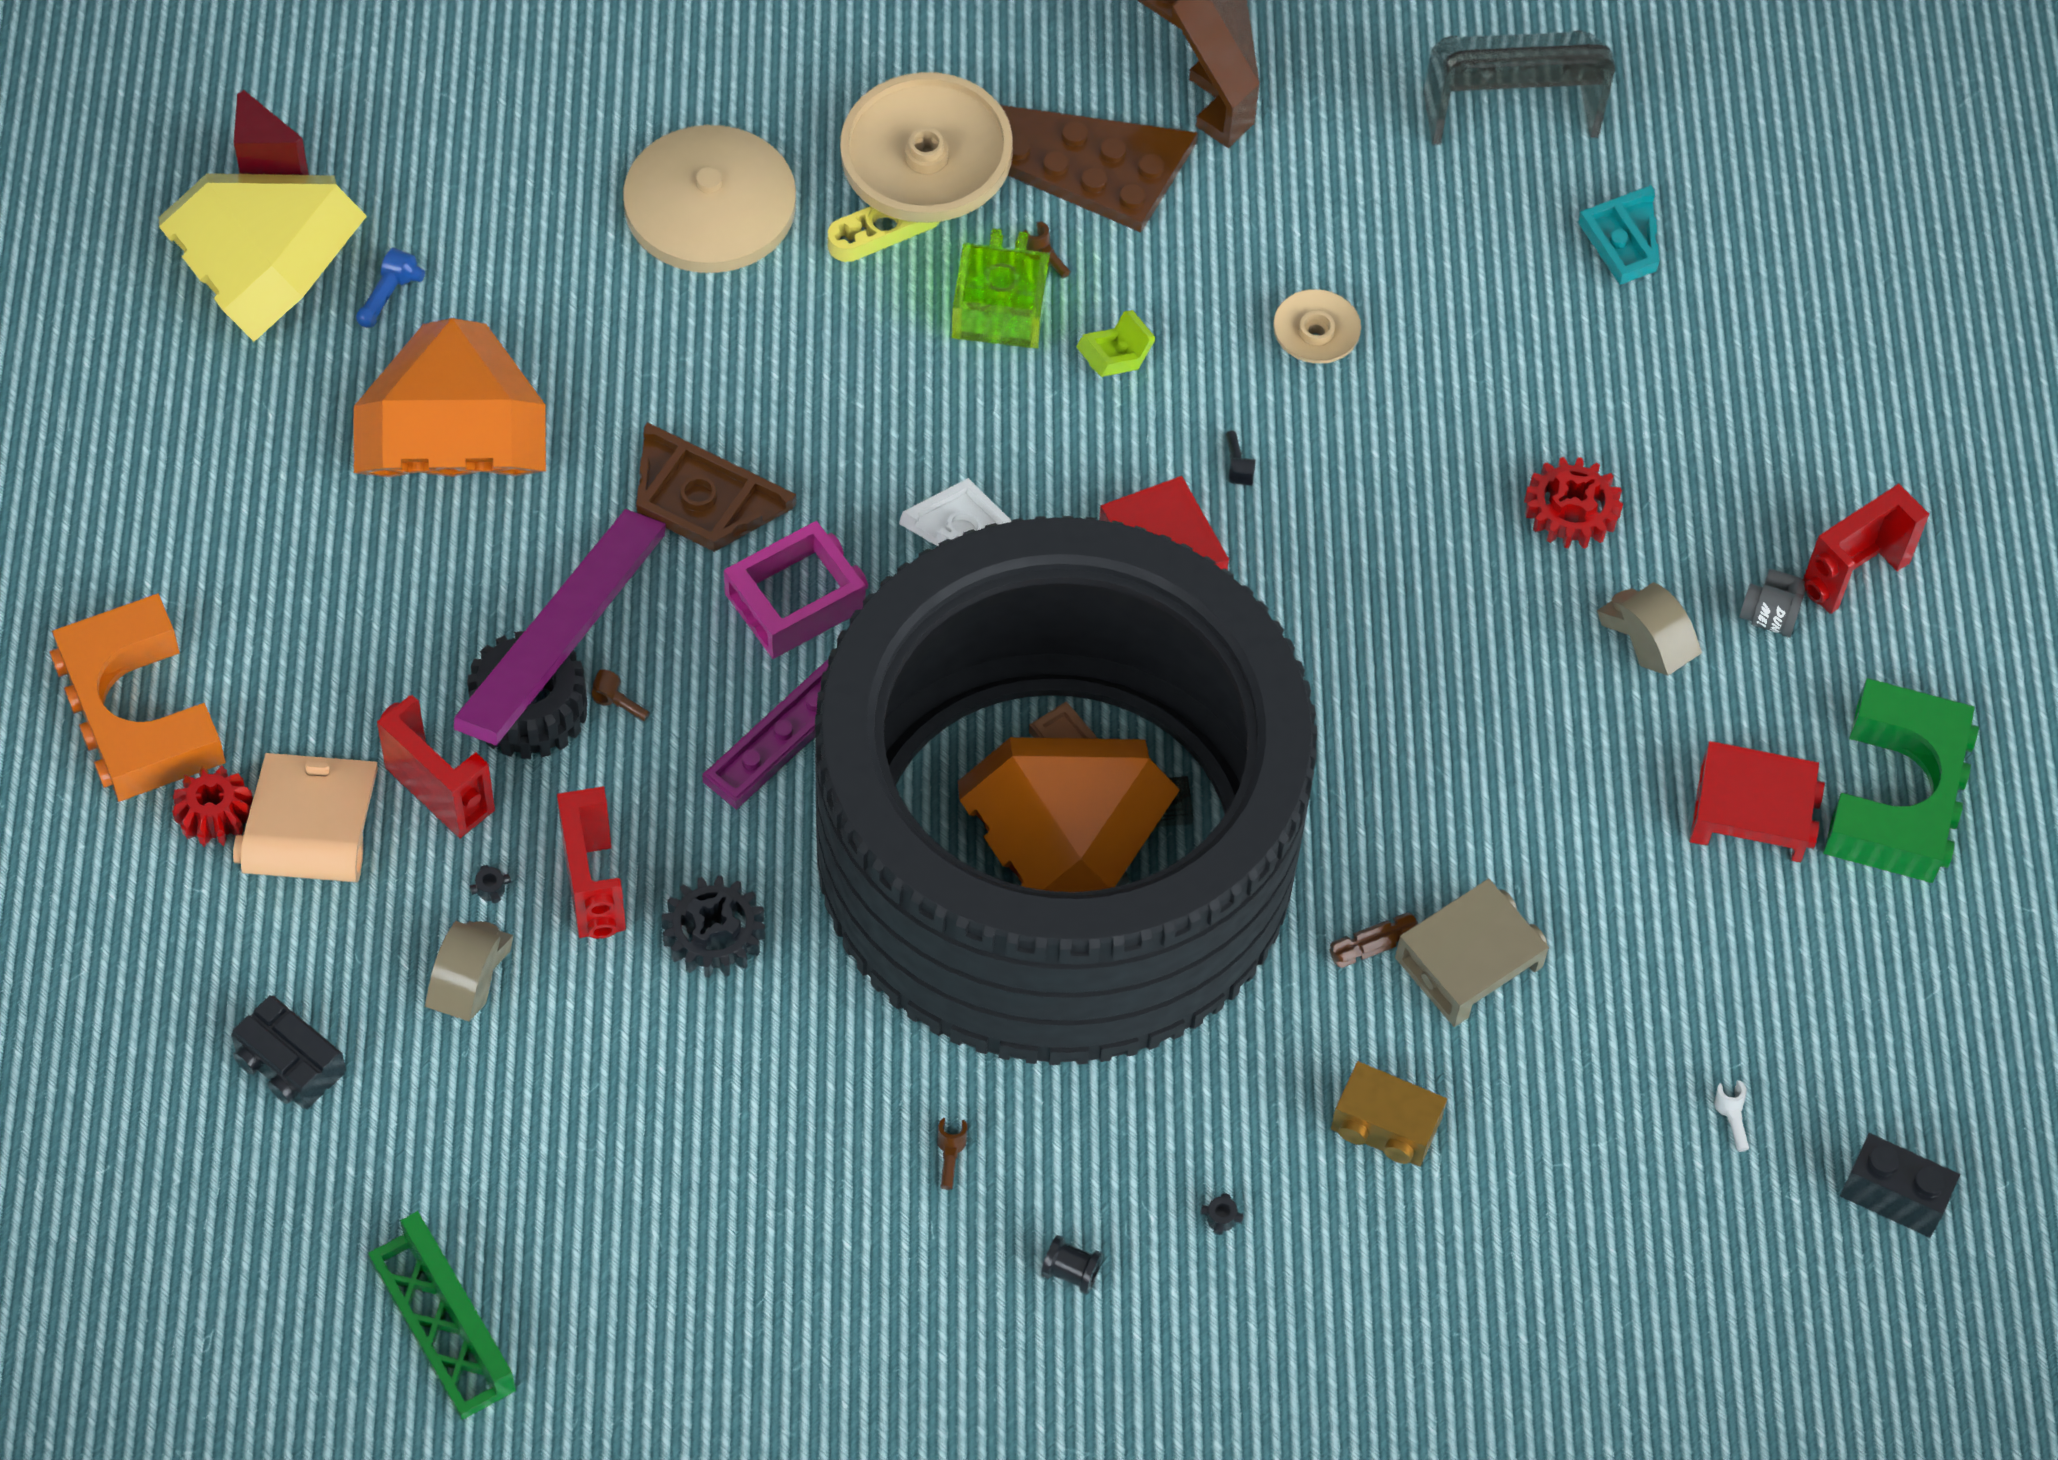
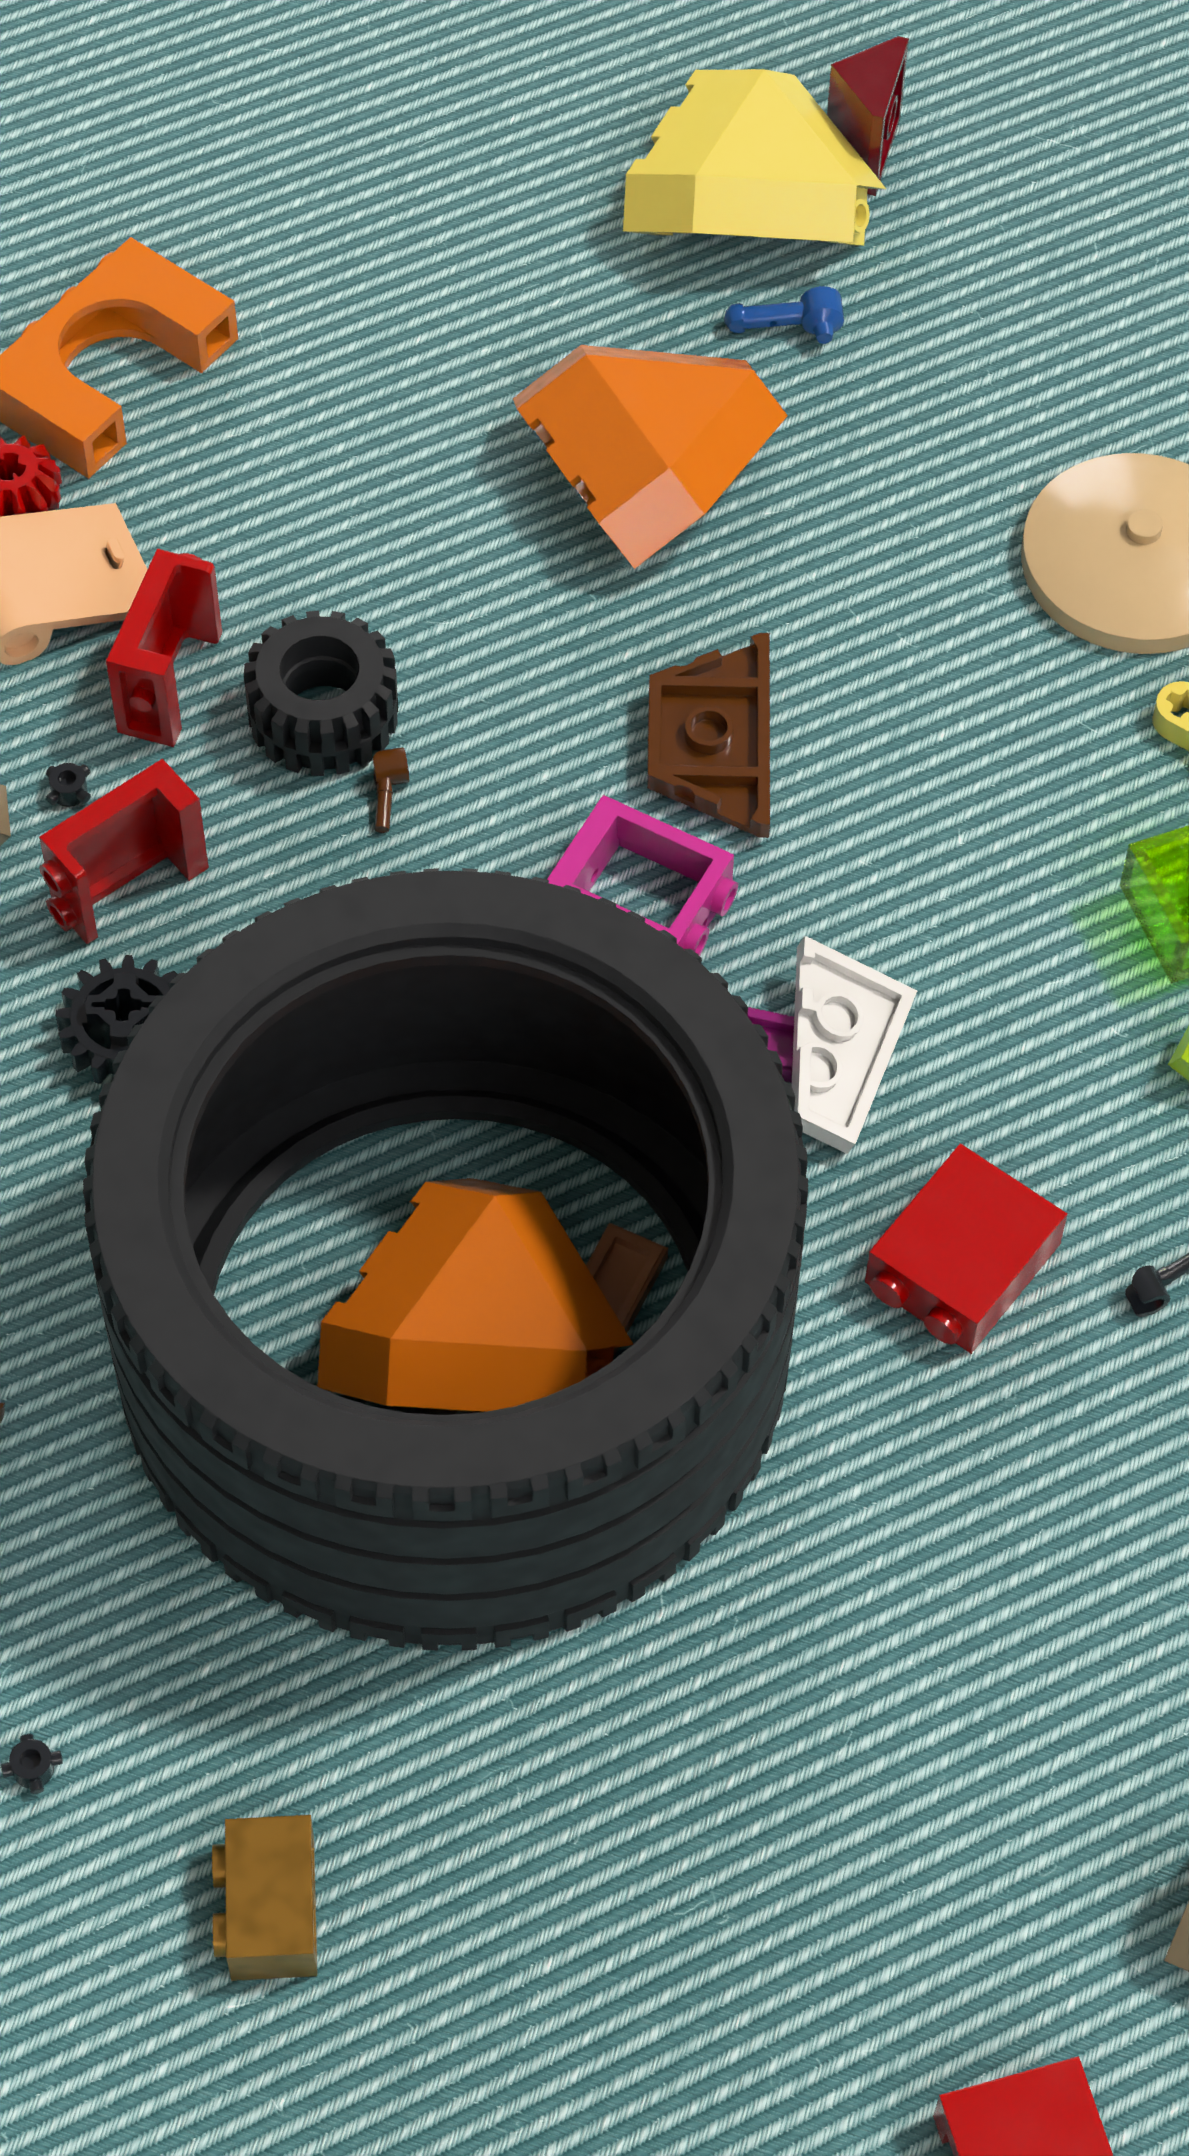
camera: 65 degrees right, 0 degrees up
magenta tile [454,509,666,746] -> none
reddish brown axle [1329,912,1418,968] -> none
dark tan panel [1395,878,1549,1027] -> none

